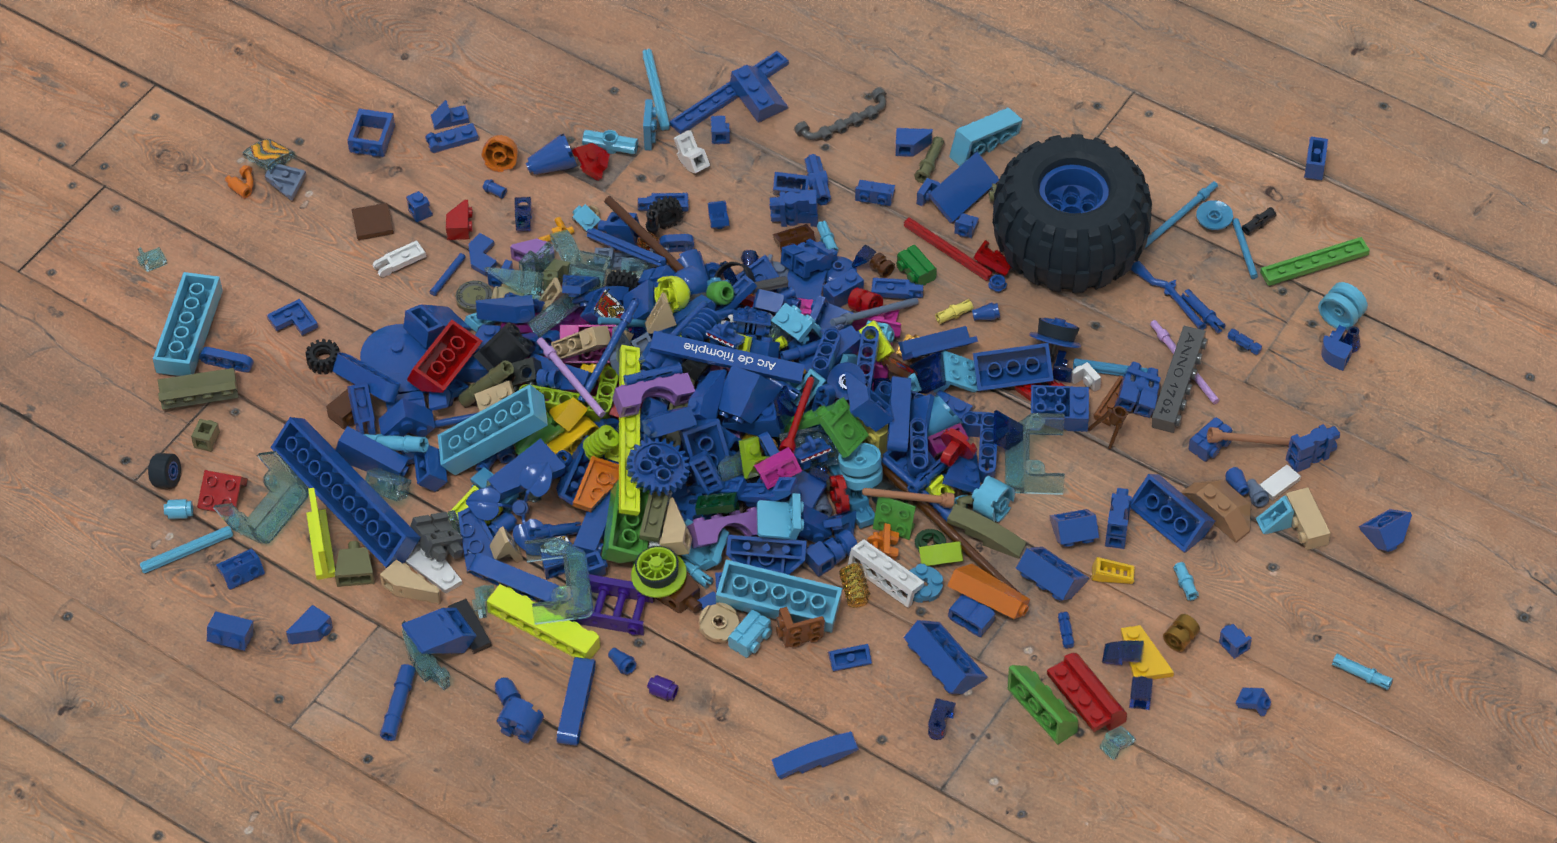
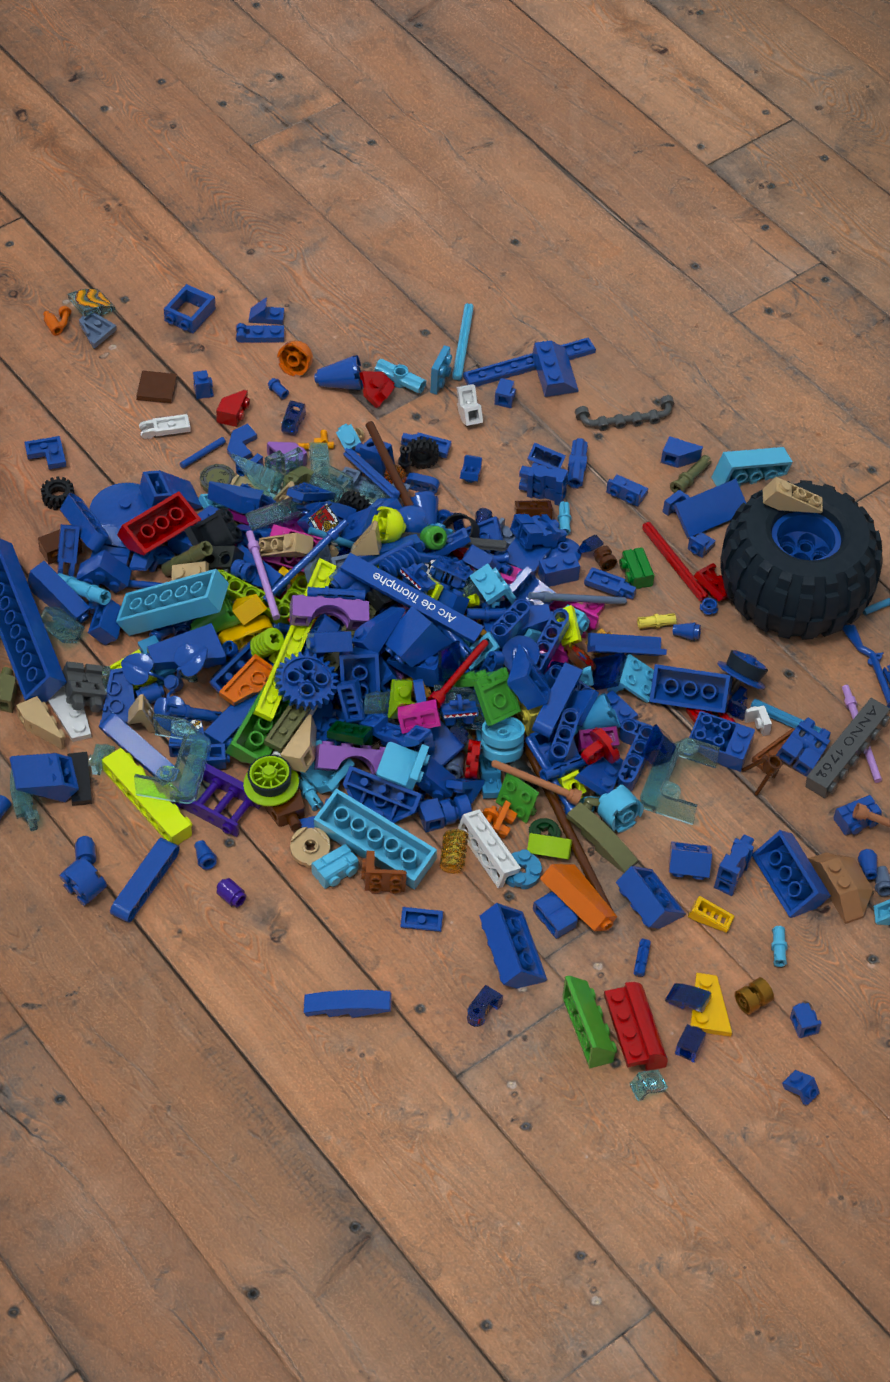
camera: 15 degrees right, 0 degrees up
red wheel [848,287,883,316] -> none
none -> tan slope [763,477,823,513]

